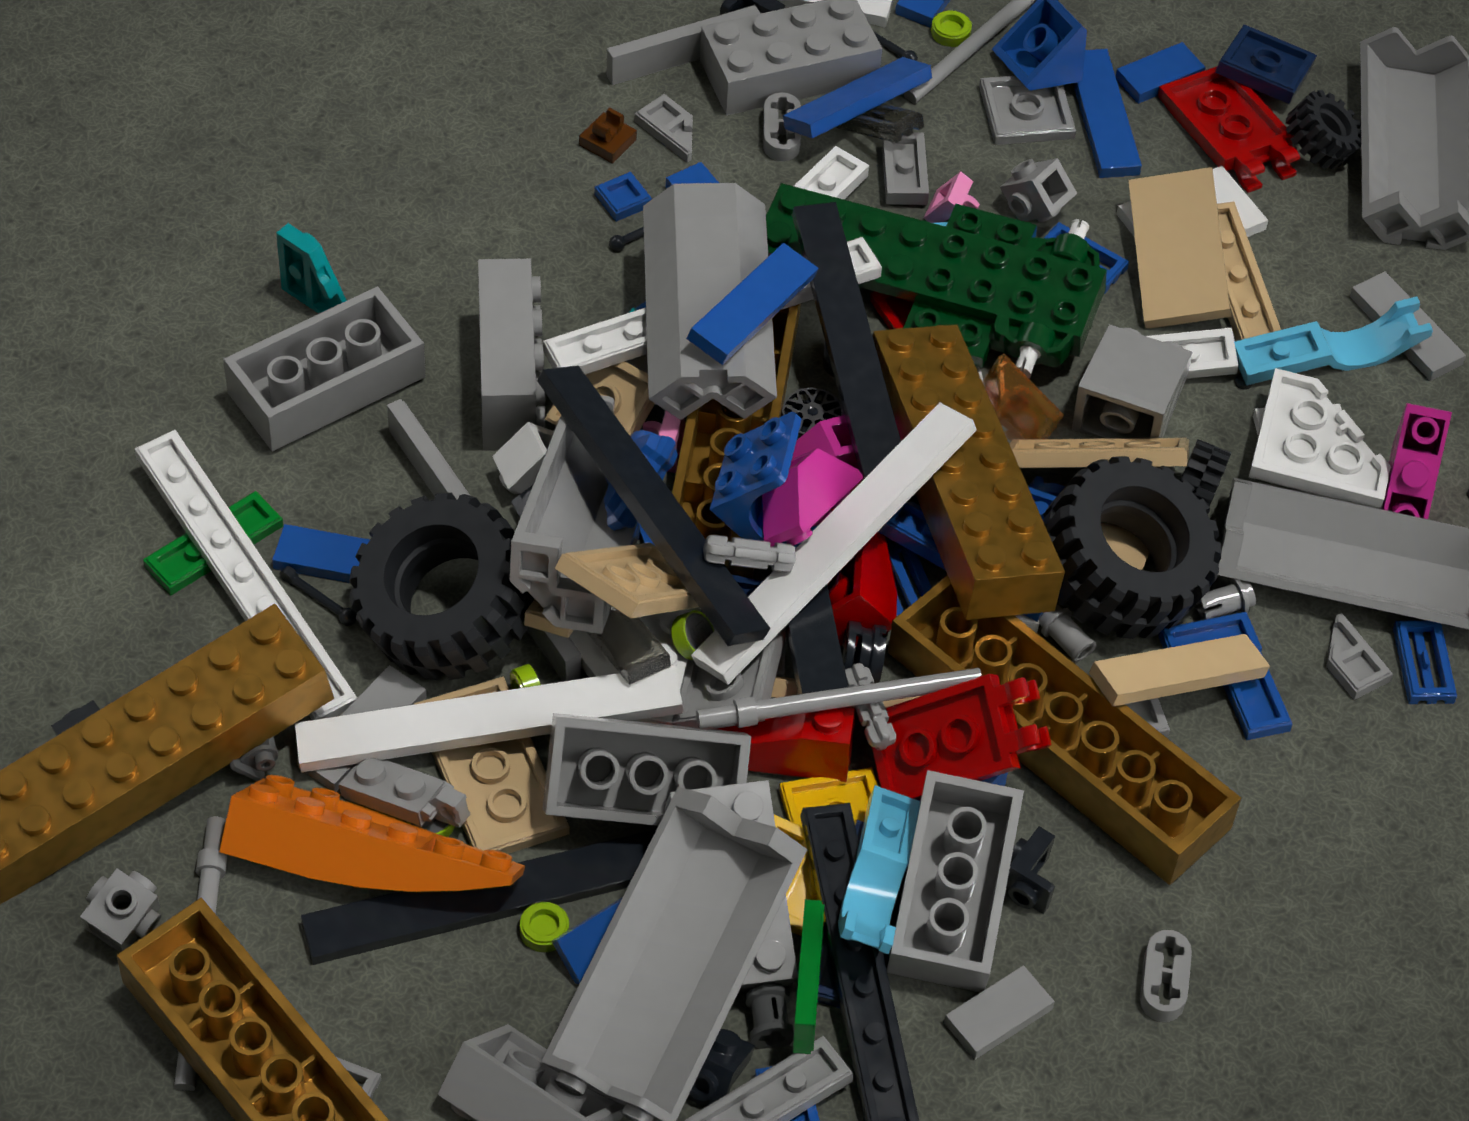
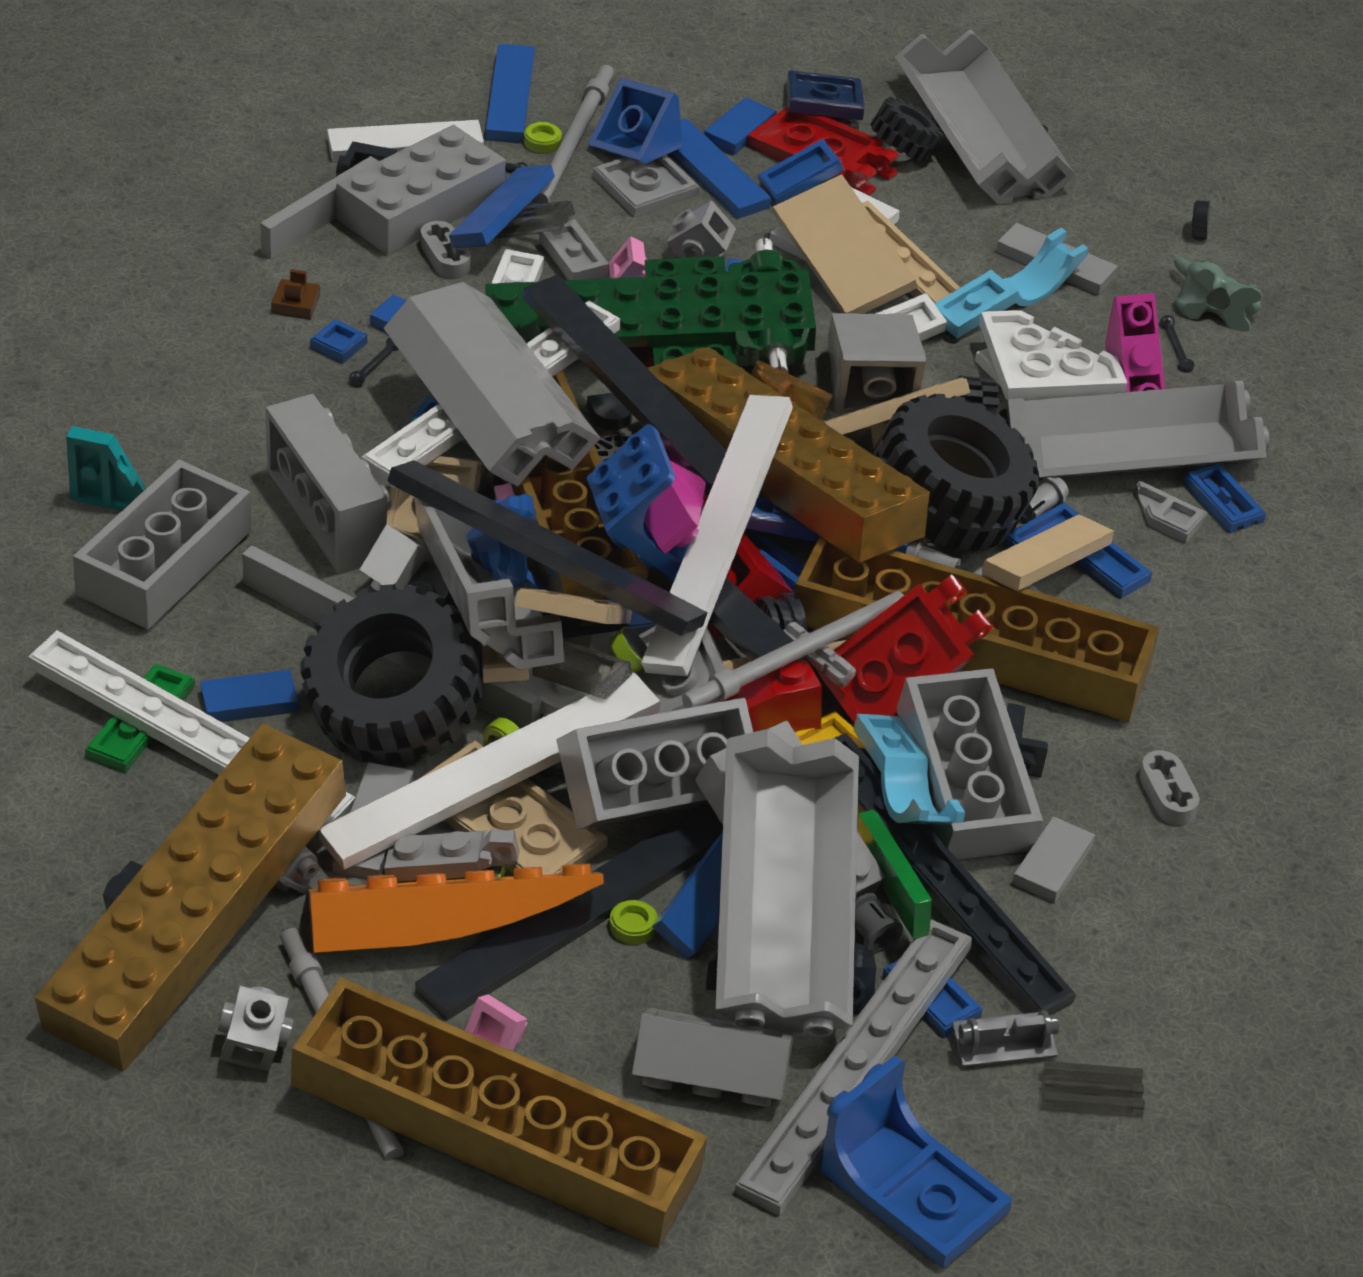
camera: 25 degrees left, 10 degrees down
black hinge [279,566,357,626] -> none
light grey tile [634,94,693,163] -> none
blue tile [686,243,819,365] -> none
light grey axle [703,535,796,572] -> none
none -> bright pink tile [465,994,528,1052]
none -> blue tile [757,139,844,205]

